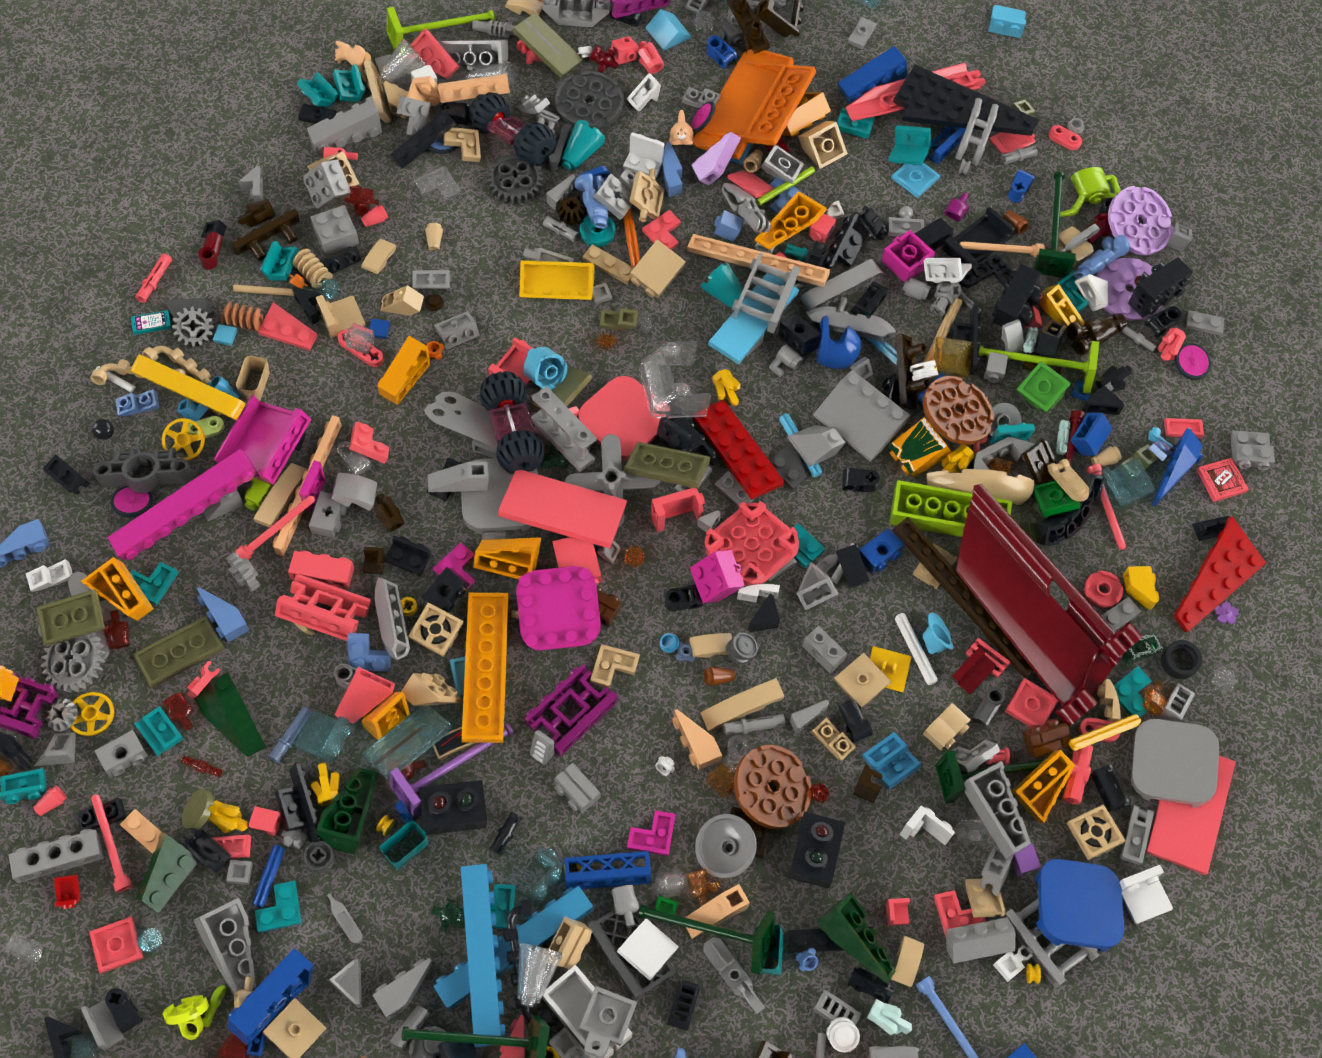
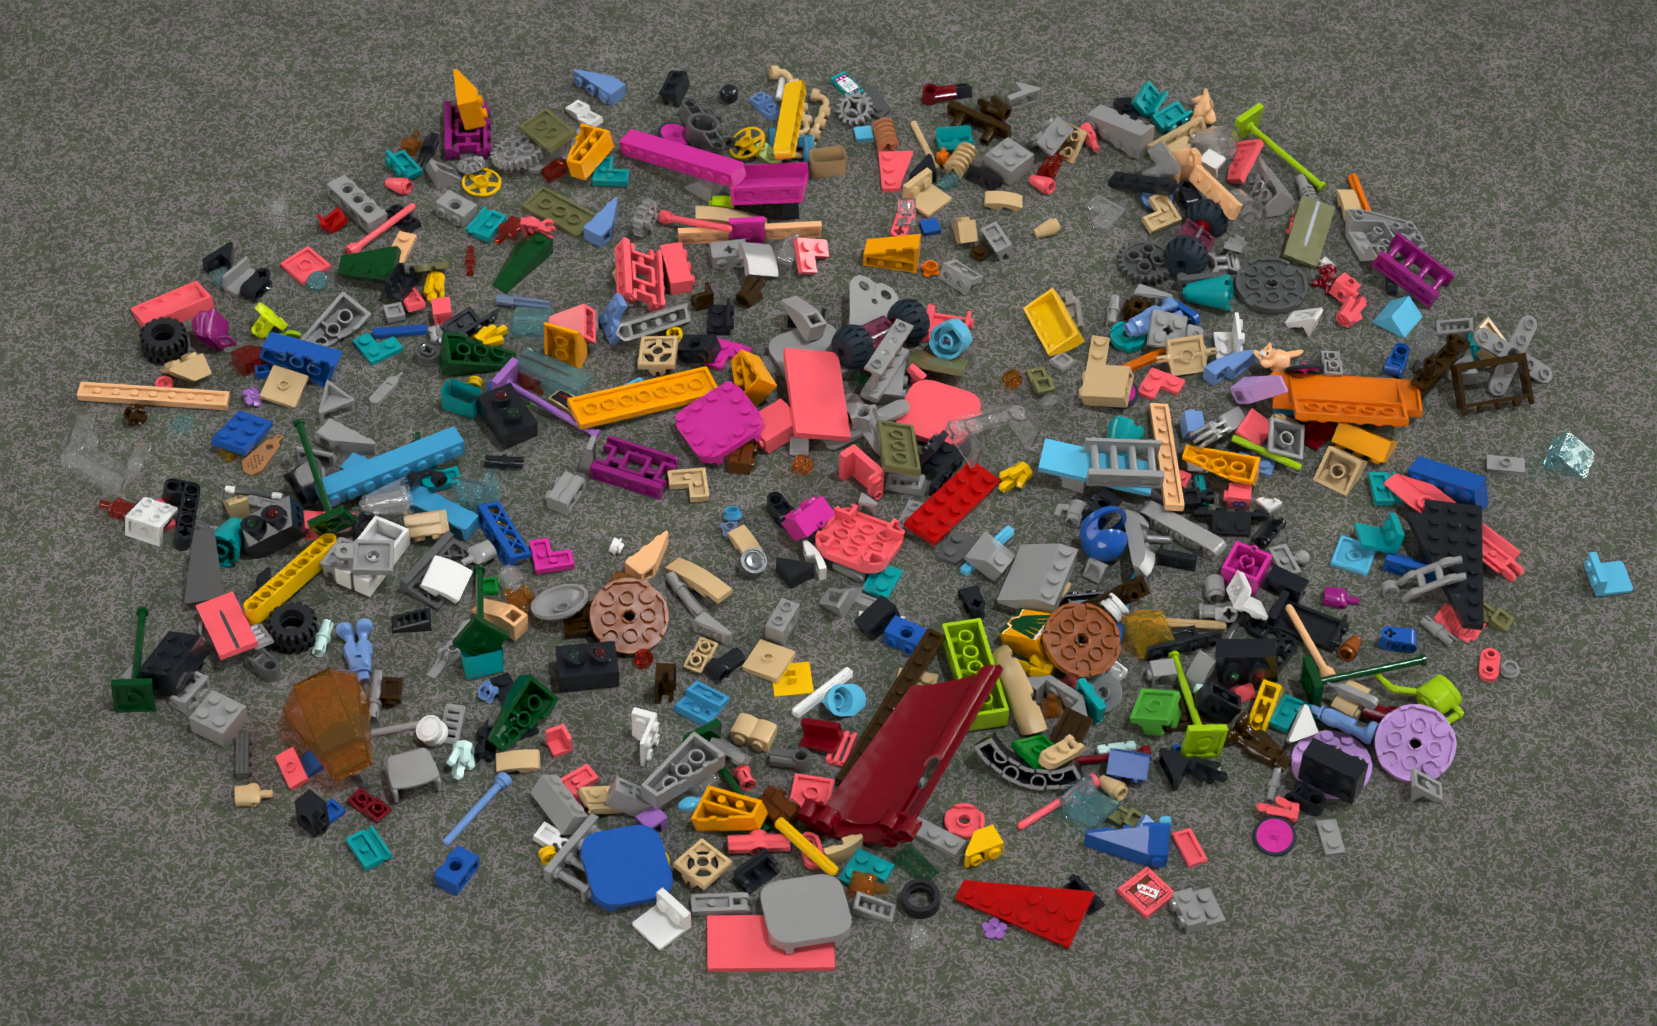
camera: 70 degrees right, 15 degrees down
coral pin [135,253,172,303] -> none
tan slope [401,673,463,706] -> none
dark orange cone [704,666,735,686] -> none

